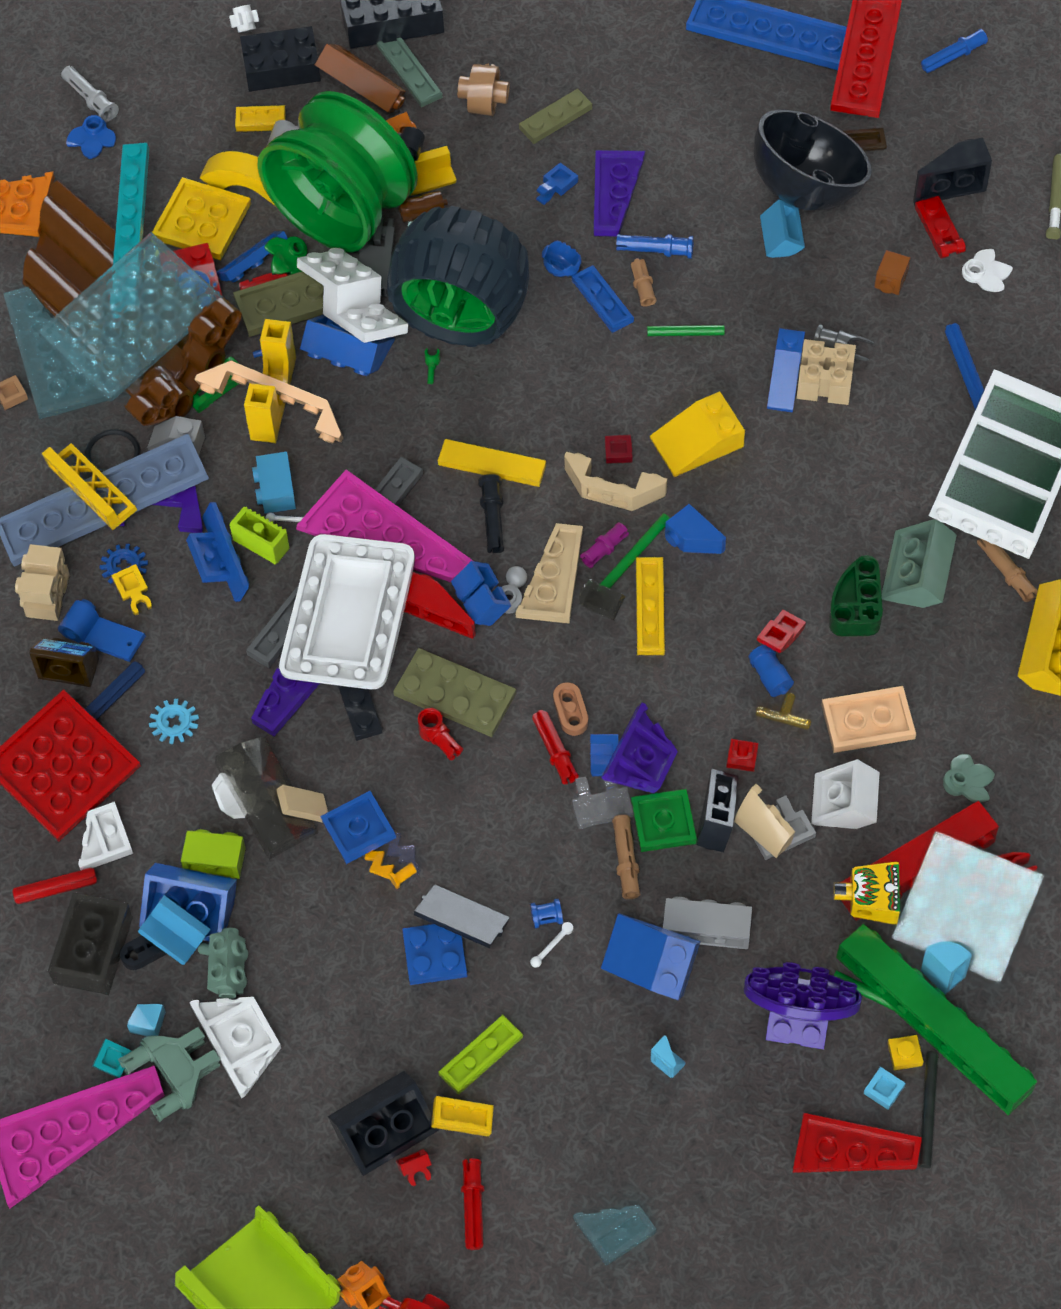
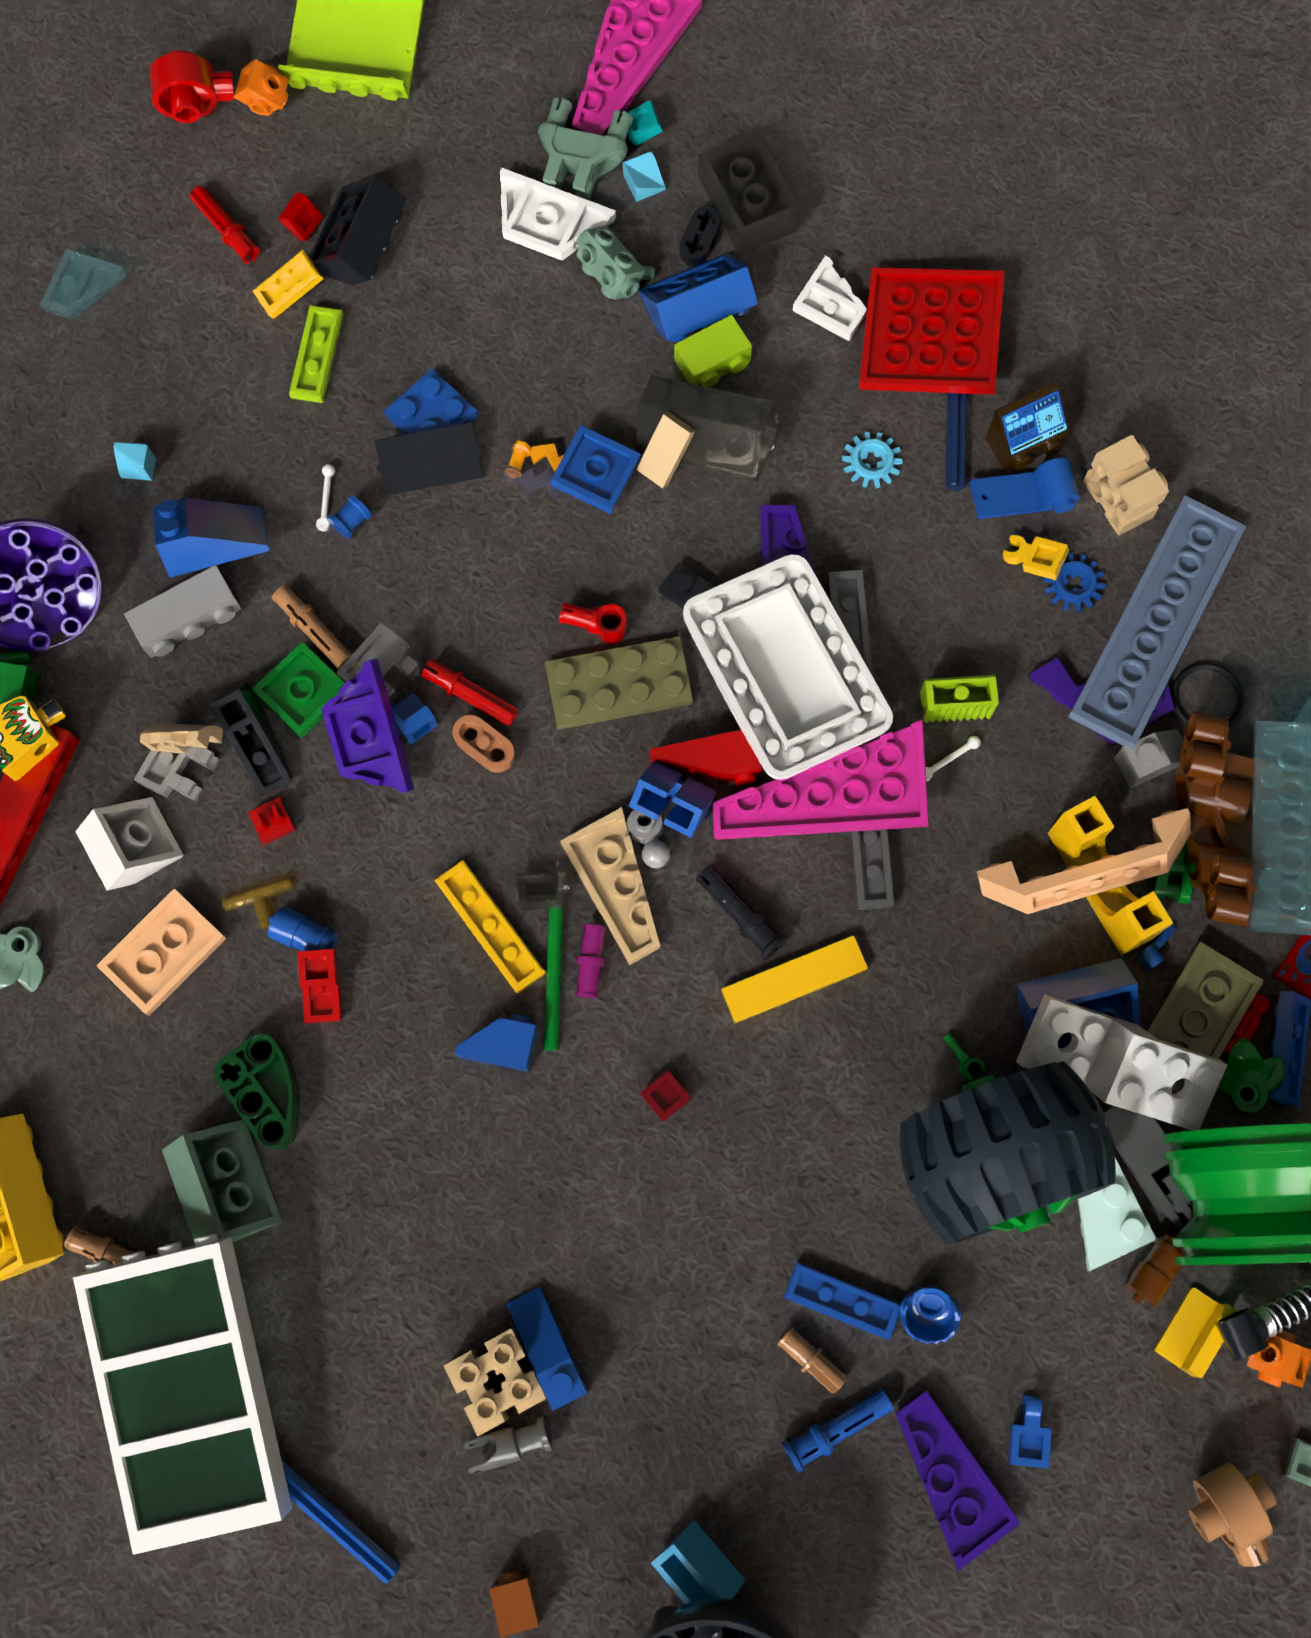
camera: 145 degrees right, 15 degrees up
red axle [13,868,97,904] -> none
yellow fence [42,443,137,530] -> none
dark azure panel [138,895,211,965] -> none
blue bracket [186,502,249,602] -> none
dark azure brick [252,452,296,514] -> none
olive plate [519,89,592,144] -> none
tan slope [565,452,667,511] -> none
green bar [647,325,725,336] -> none
yellow slope [650,391,745,477] -> none

